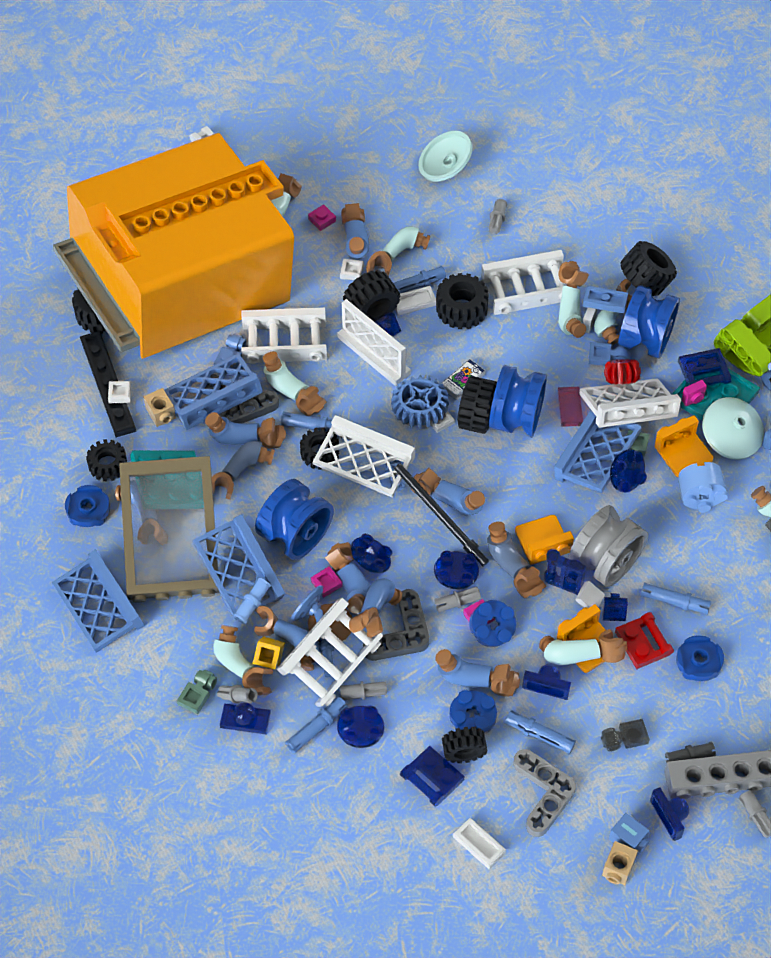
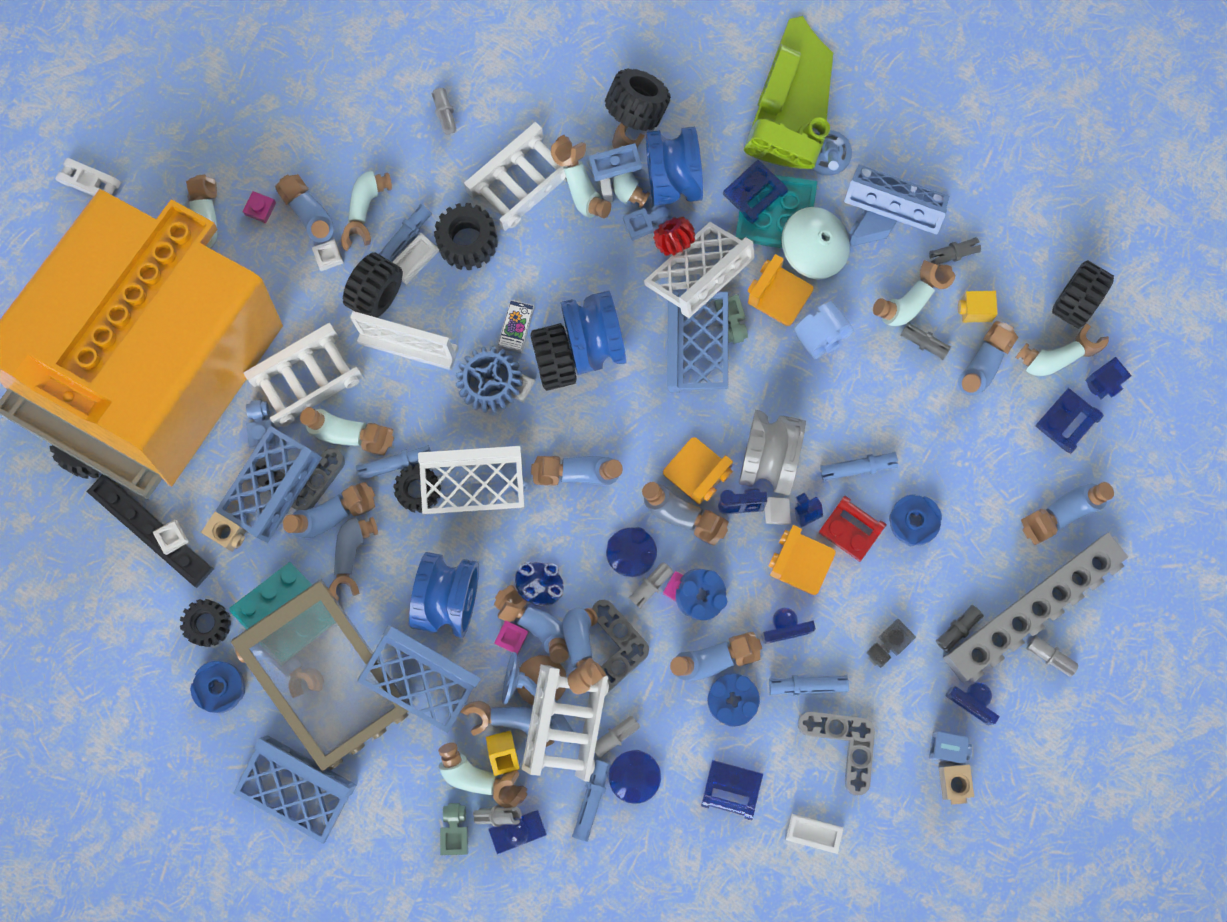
camera: 25 degrees left, 20 degrees up
light blue pin [233,578,271,624] -> none
clear blue tile [375,312,401,337] -> none
black bar [394,463,489,567] -> none
light aqua dish [418,131,473,182] -> none
black tyre [442,727,488,763] -> none
piece [539,629,627,666] -> none
clear pink tile [558,387,583,427] -> none
clear blue dish [610,449,647,493] -> none
dark pink plate [681,380,707,406] -> none

